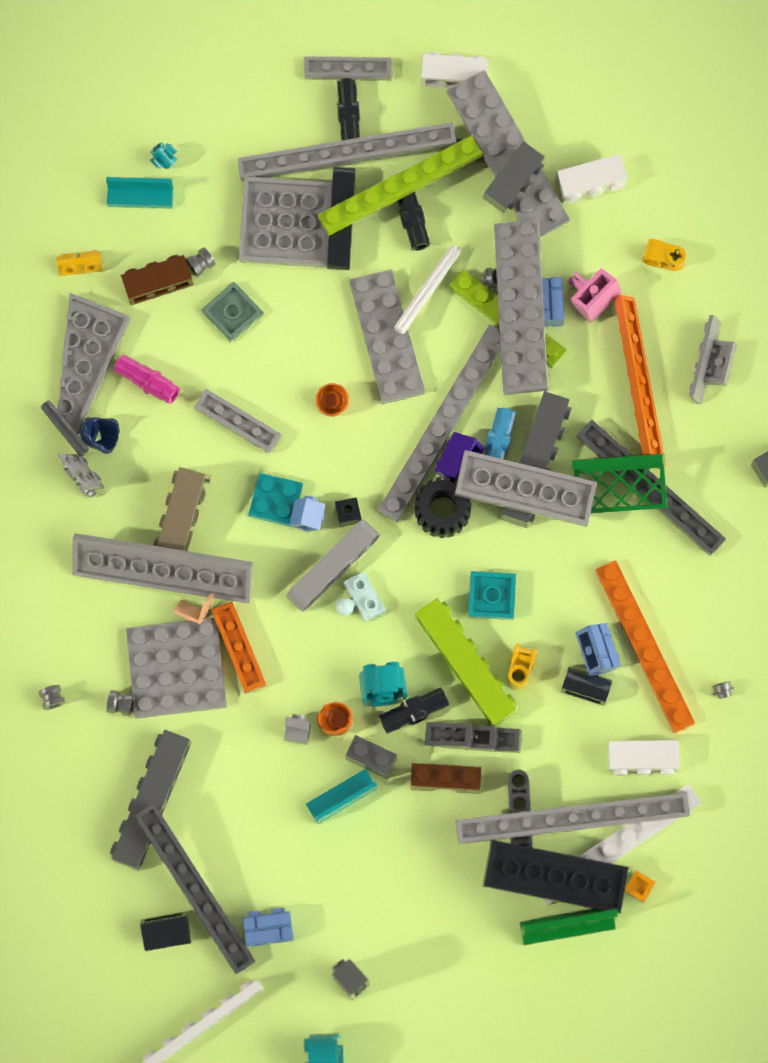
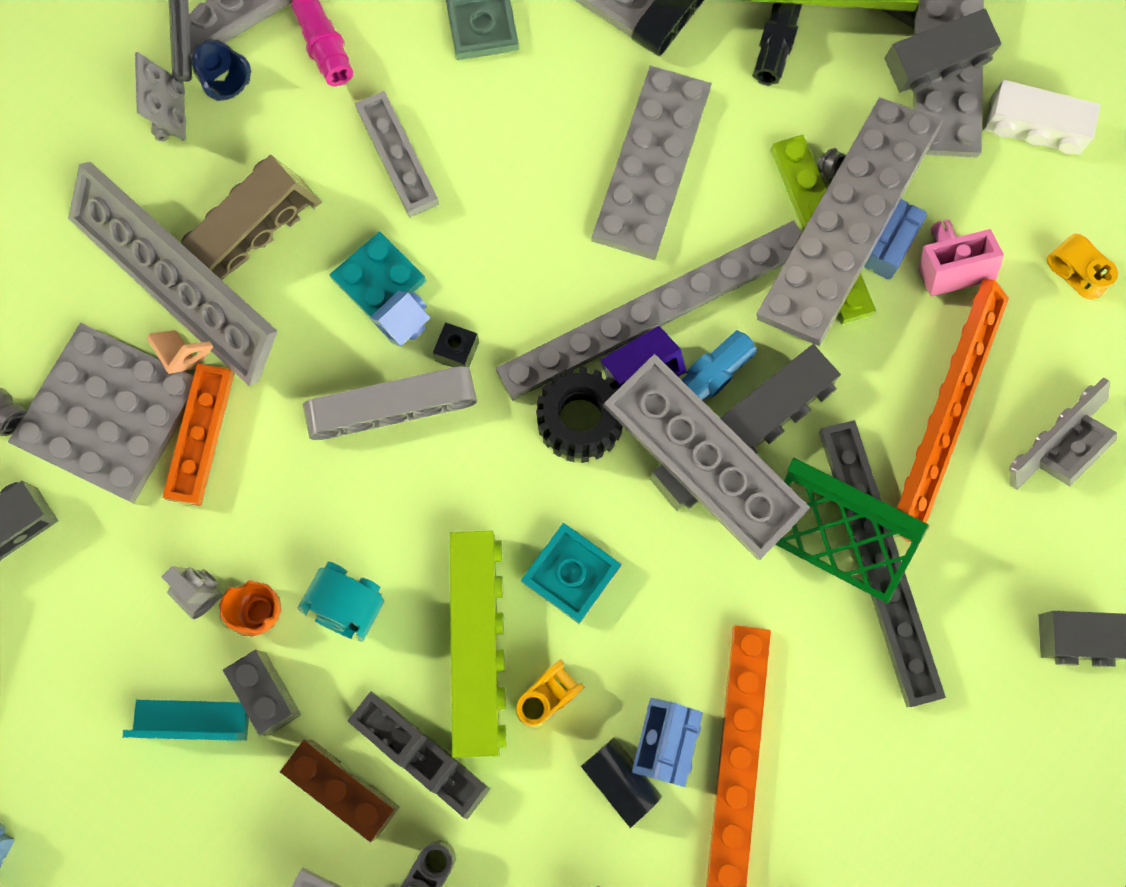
camera: 30 degrees right, 0 degrees up
orange hair [316,383,349,417] -> none
light aqua plate [336,572,386,623] -> none
black piece [379,687,449,734] -> none
white axle [394,245,461,334] -> none

